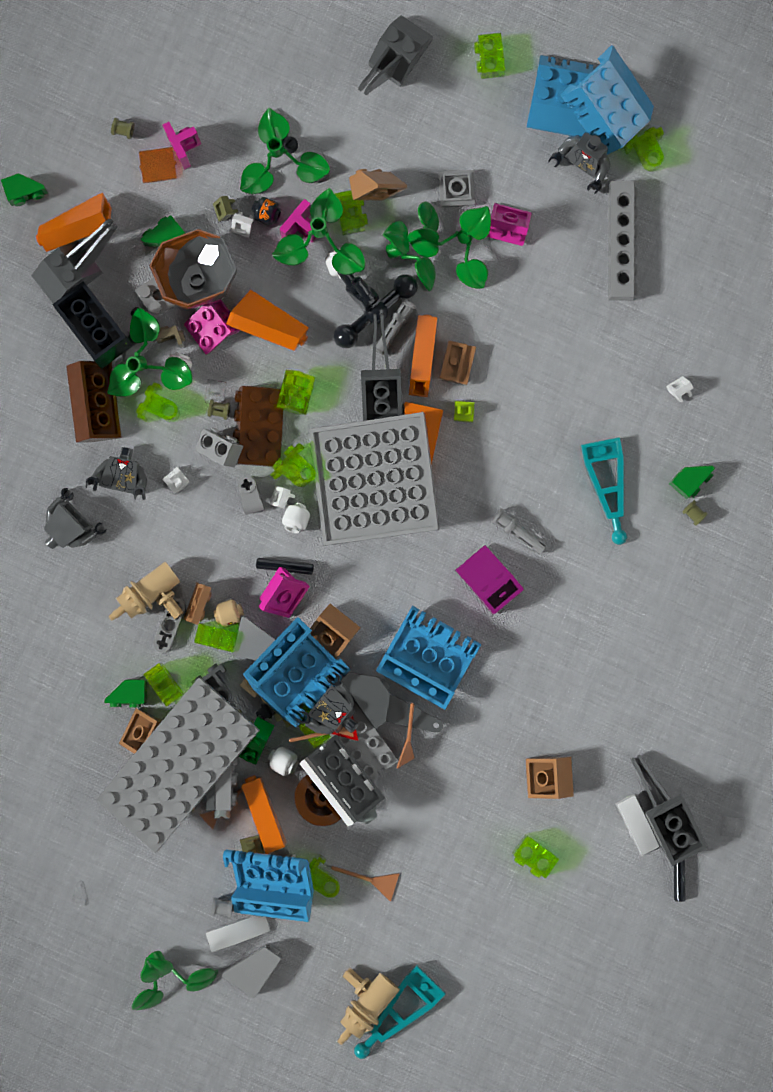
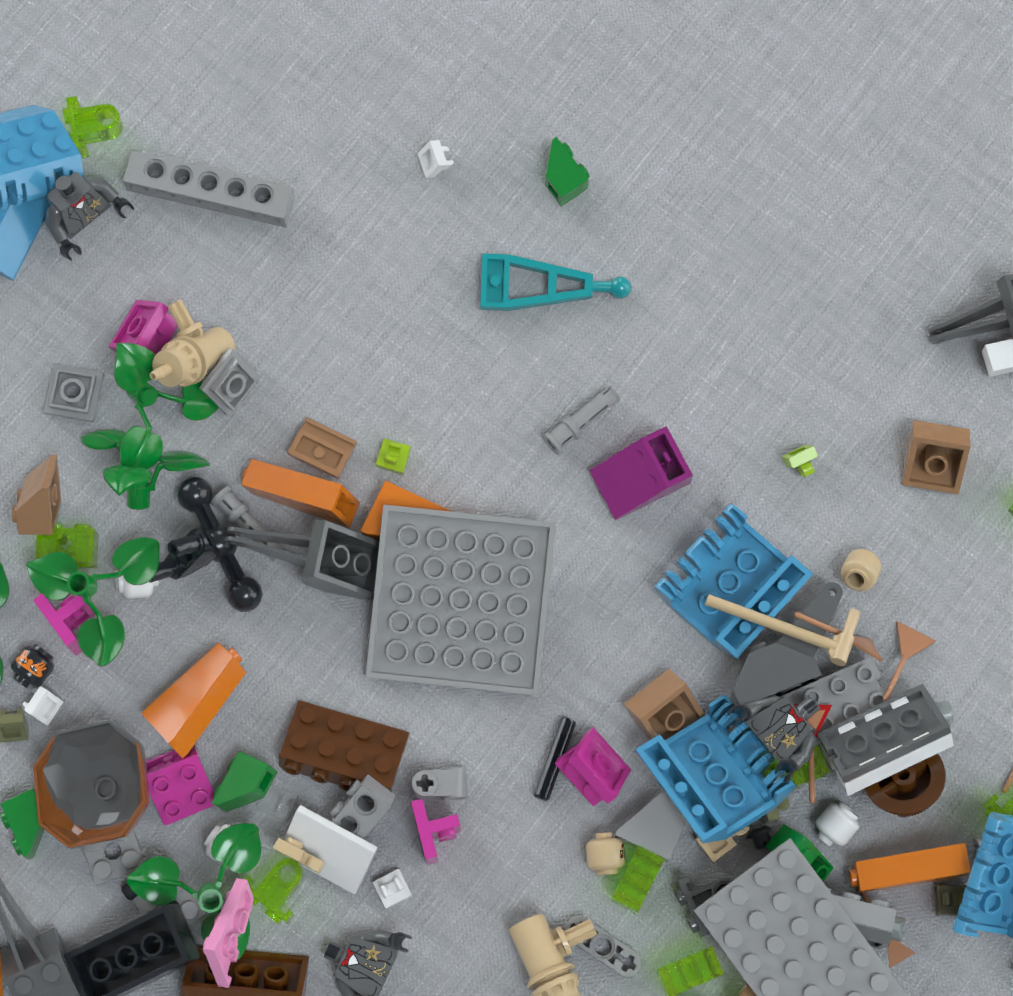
camera: 75 degrees left, 10 degrees down
dark tan bracket [156,326,186,348] -> none
medium nougat plate [184,582,212,625] -> none
olive bush [207,399,230,420] -> none
white tile [269,486,295,509] -> none
clear neon green pin [270,443,316,487] -> none
clear neon green brick [276,370,316,415] -> none
white head [282,503,310,533] -> none
olive bush [682,500,708,526] -> none
none -> tan piece [150,299,235,387]
none -> light grey piece [199,348,258,416]
none -> bright pink wing [203,878,254,988]
none -> green slope [212,751,278,812]
none -> tan plate [273,837,325,874]
none -> white tile [281,805,378,895]
none -> dark pink bracket [411,799,461,865]
none -> tan bar [705,594,861,666]
none -> lime tile [781,444,818,477]
none -> tan head [841,549,882,592]
none -> nougat piece [883,621,936,702]

